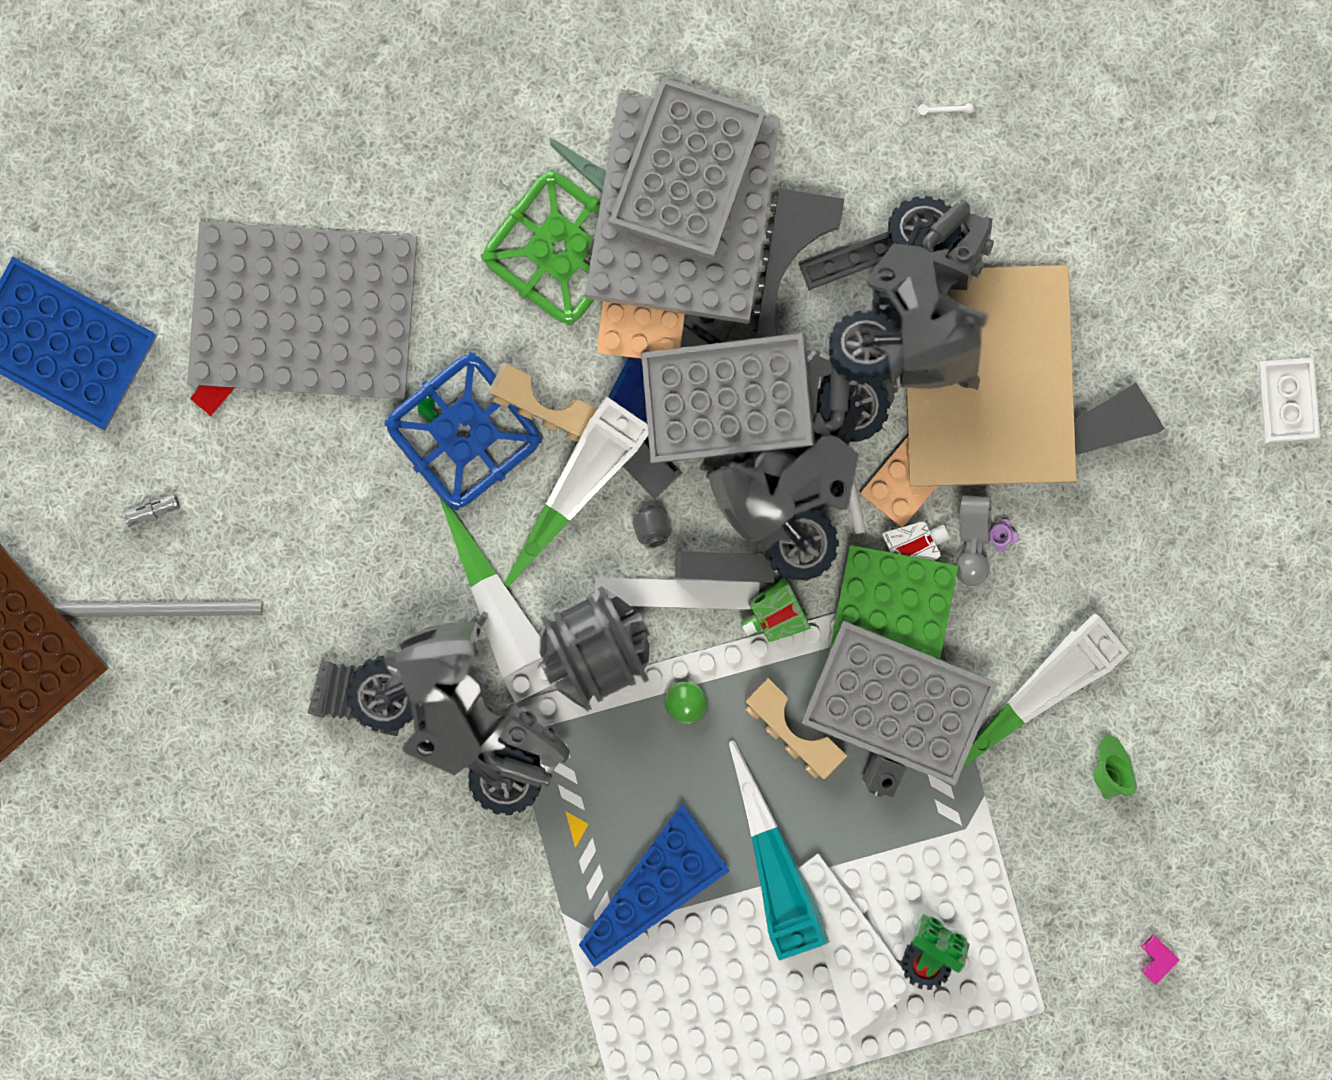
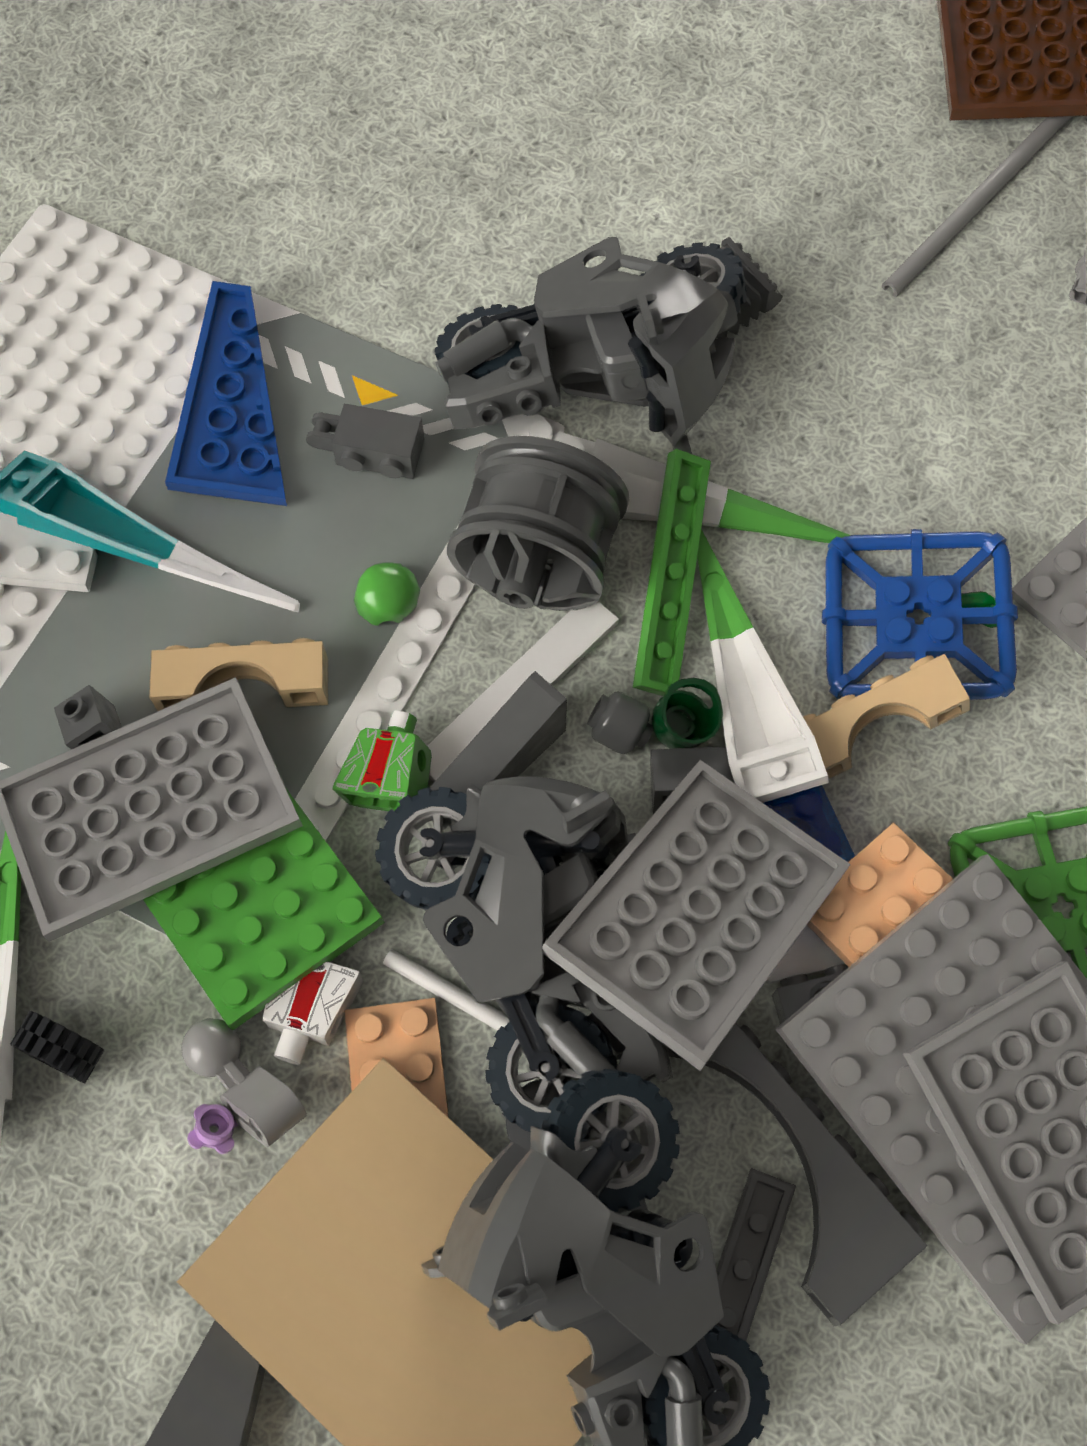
camera: 130 degrees right, 20 degrees down
none -> black tyre [10,1011,105,1084]
none -> dark grey brick [306,403,425,479]
none -> bright green plate [633,449,711,696]
none -> dark green helmet [651,677,723,749]

